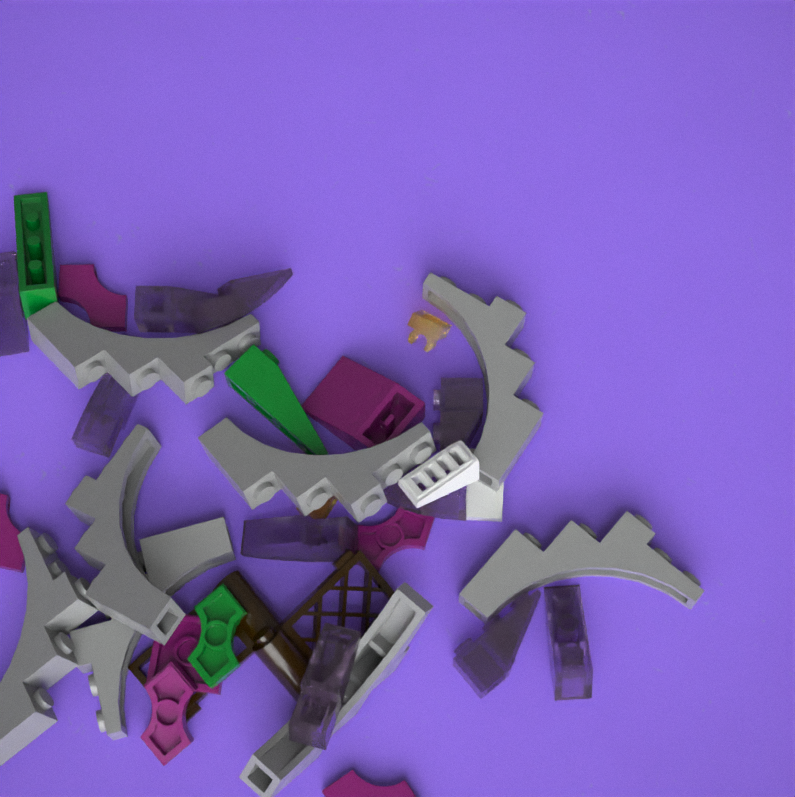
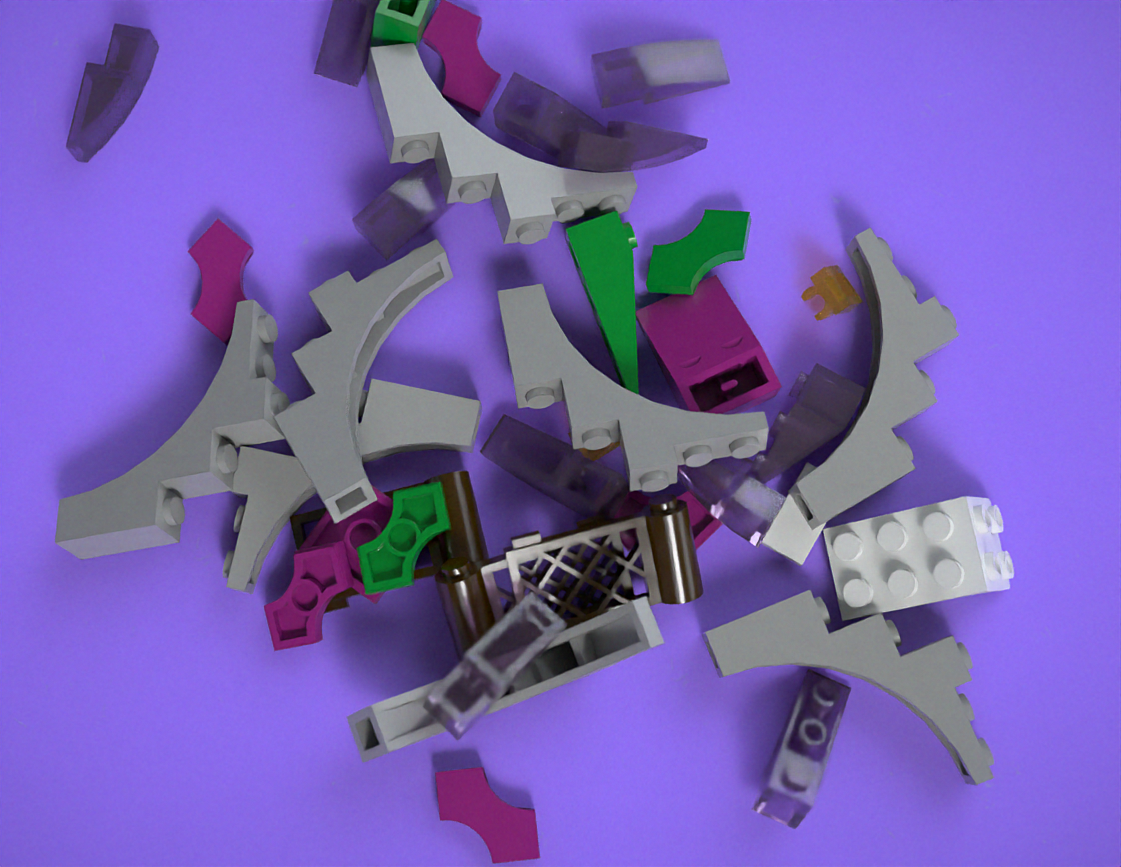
camera: 25 degrees right, 10 degrees up
white slope [398,440,479,508] -> none
clear purple slope [453,589,541,699] -> none
none -> dark brown piece [503,494,704,640]
none -> clear purple slope [591,39,730,109]
none -> green tile [646,209,752,295]
none -> white bracket [823,496,1014,621]

